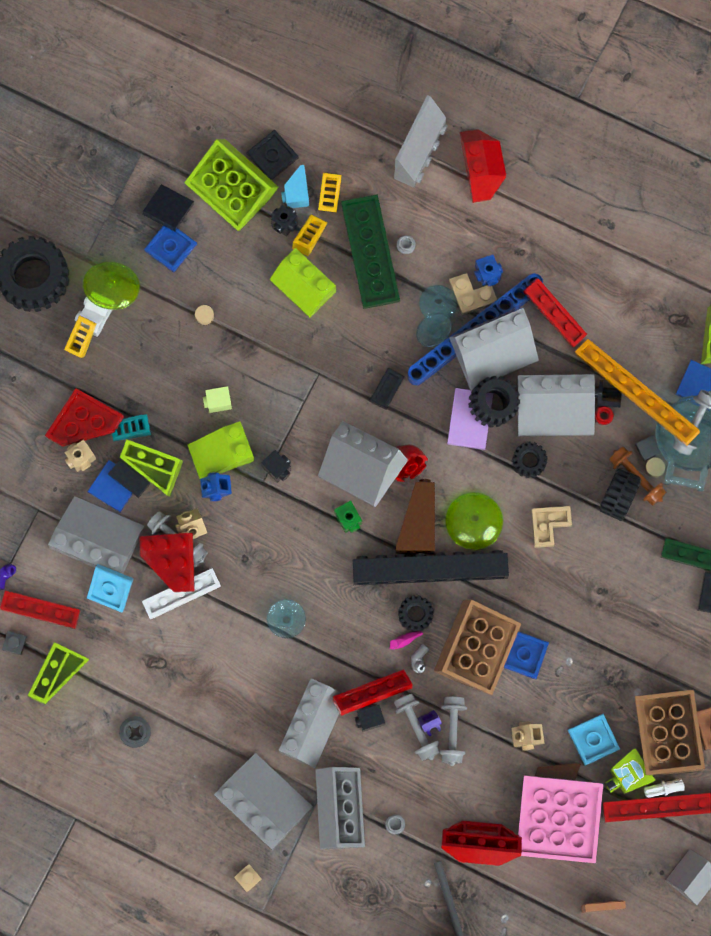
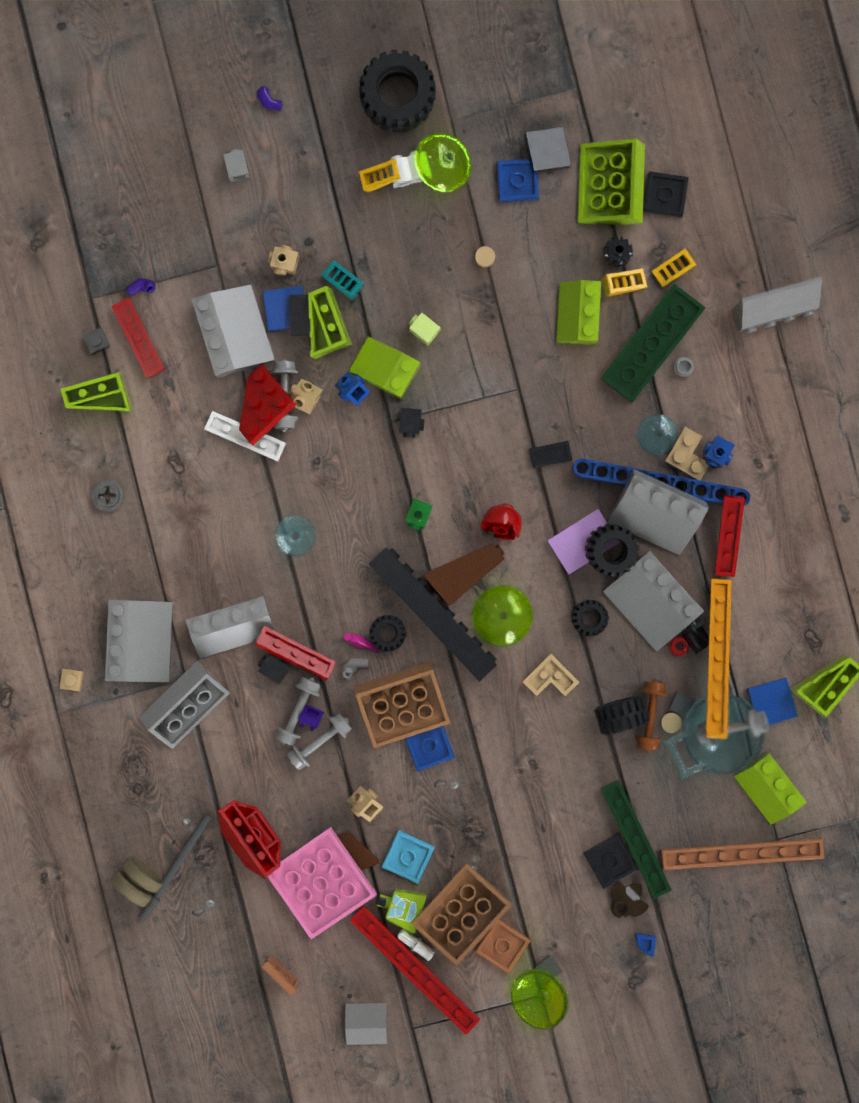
camera: 55 degrees right, 10 degrees up
red plate [45,388,124,447] -> none
medium azure tile [87,564,134,612] -> none
medium azure slope [281,165,309,208] -> none
light grey slope [318,421,408,507] -> none
light grey plate [385,814,405,835] -> none
clear light blue dish [416,313,452,347] -> none
red wedge [459,129,506,203] -> none

